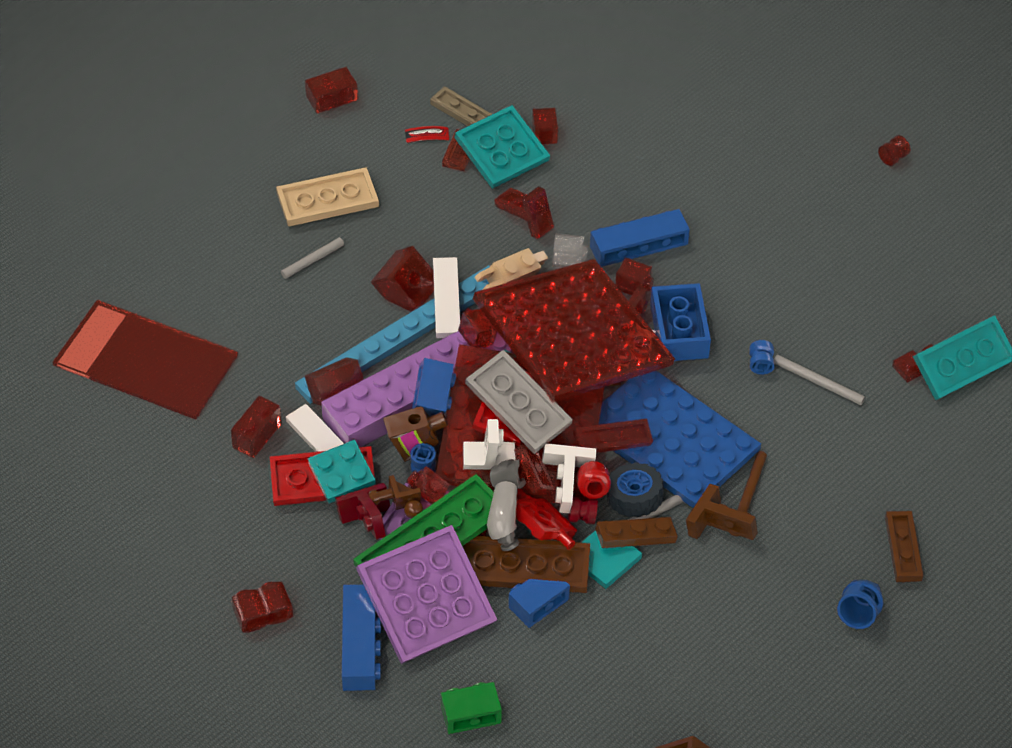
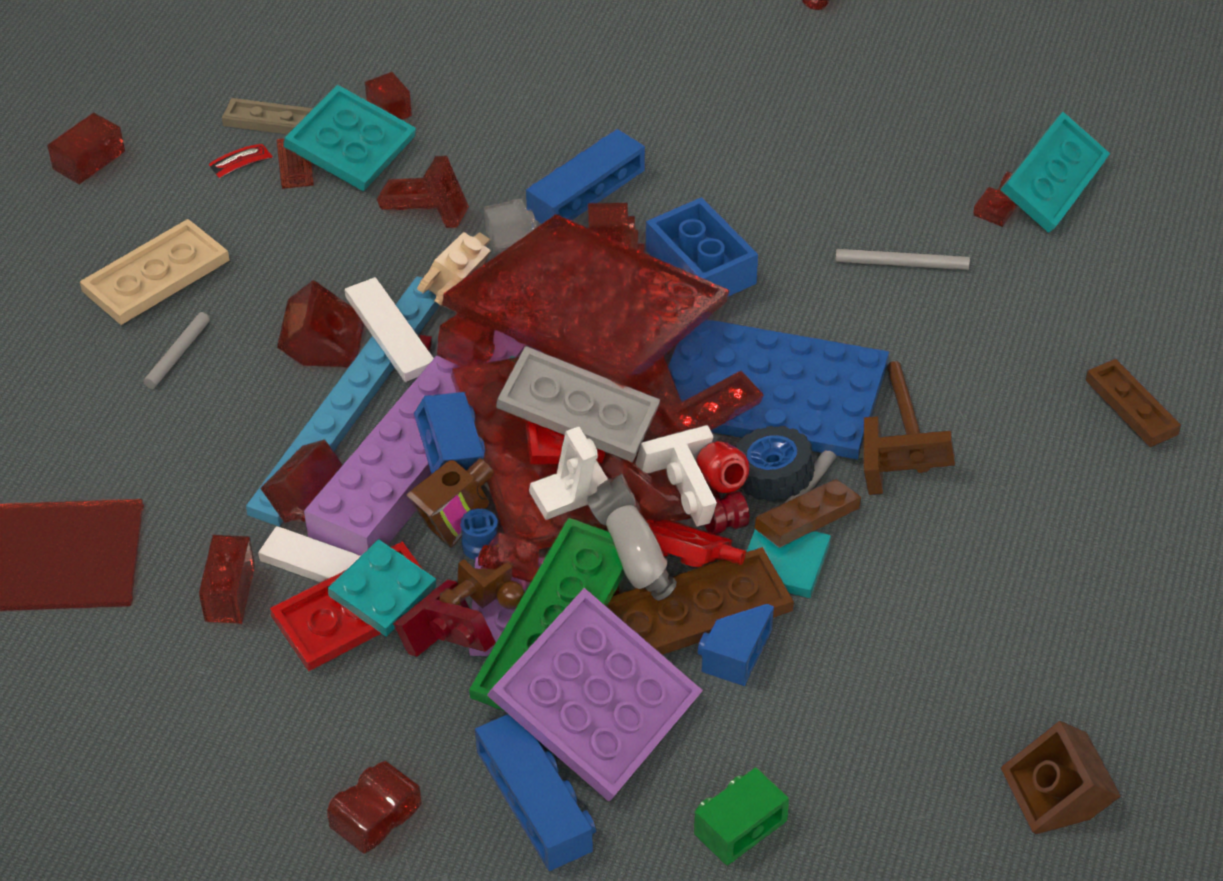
camera: 25 degrees left, 5 degrees down
blue wheel [749,340,775,374] -> none
blue helmet [837,580,884,629] -> none

